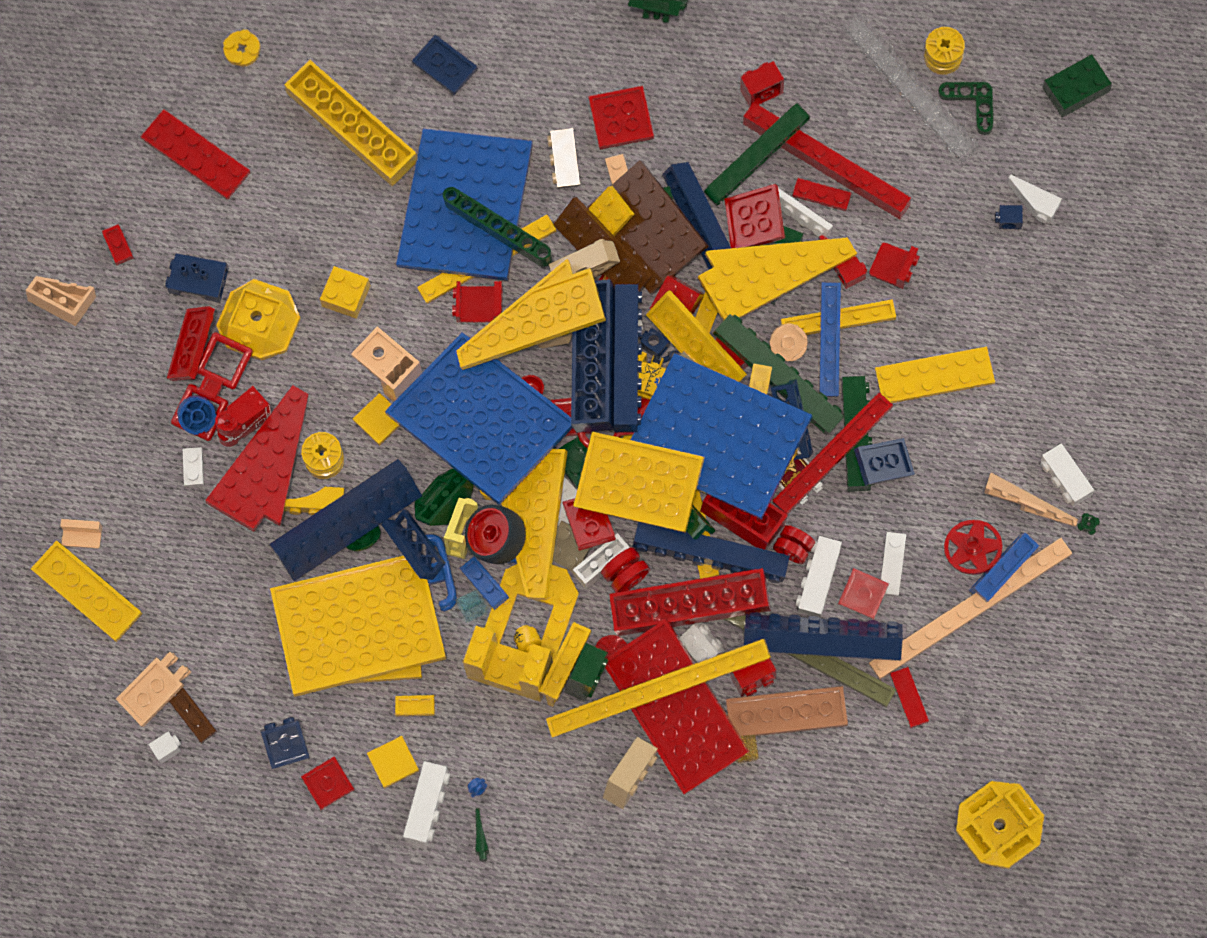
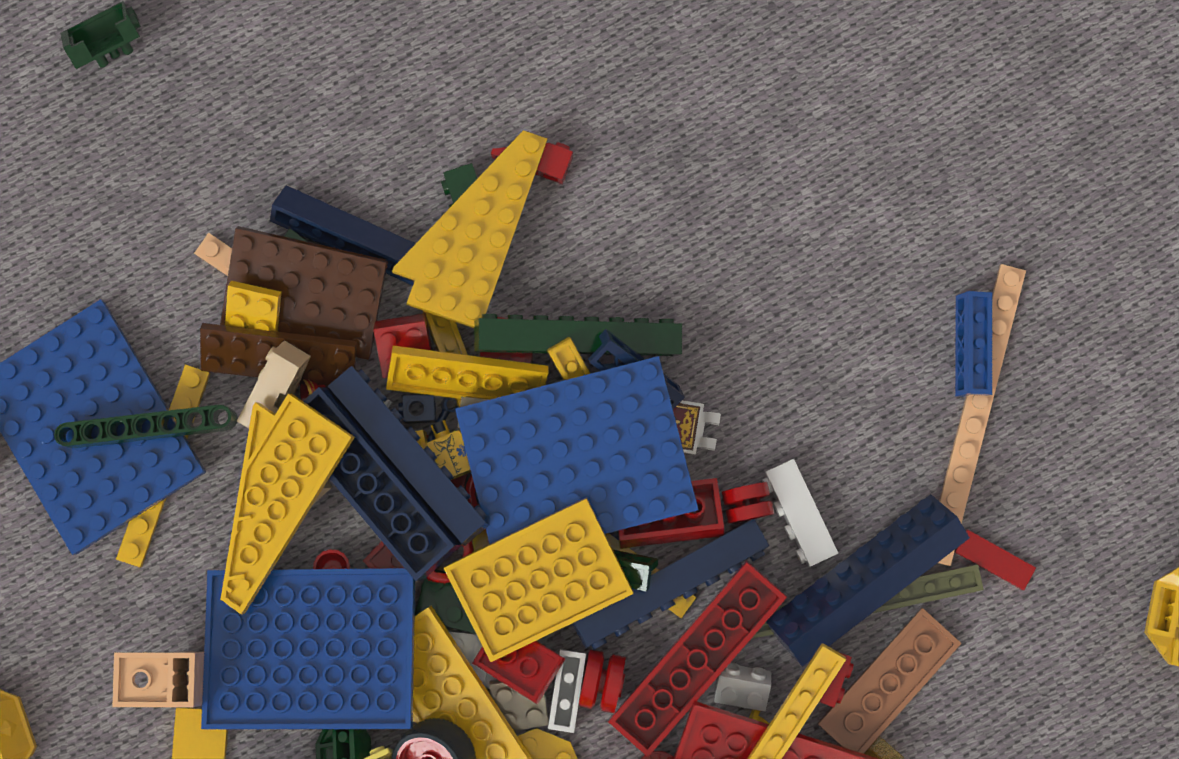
camera: 45 degrees left, 10 degrees up
yellow brick [320,266,371,319] -> none
red panel [452,281,503,323] -> none
wedge [547,128,580,188] -> none
red plate [588,86,654,150] -> none
dark green beam [704,103,811,206] -> none
plate [724,184,785,249] -> none
red brick [740,61,784,107] -> none
red brick [743,102,911,220] -> none
light nougat tile [769,323,807,361] -> none
white plate [771,184,833,238] -> none
red plate [772,392,893,514] -> none
yellow plate [781,299,896,335] -> none
red plate [792,178,852,211] -> none
blue plate [819,282,841,397] -> none
tile [838,568,890,619] -> none
dark green brick [842,376,875,492] -> none
dark blue plate [854,438,915,486] -> none
red bracket [869,242,920,289] -> none
yellow plate [875,346,995,403] -> none
white slope [881,532,906,596] -> none
red wheel [944,520,1003,575] -> none
light nougat wedge [984,473,1078,527] -> none
white brick [1040,443,1094,507] -> none
dark green plate [1077,513,1100,535] -> none

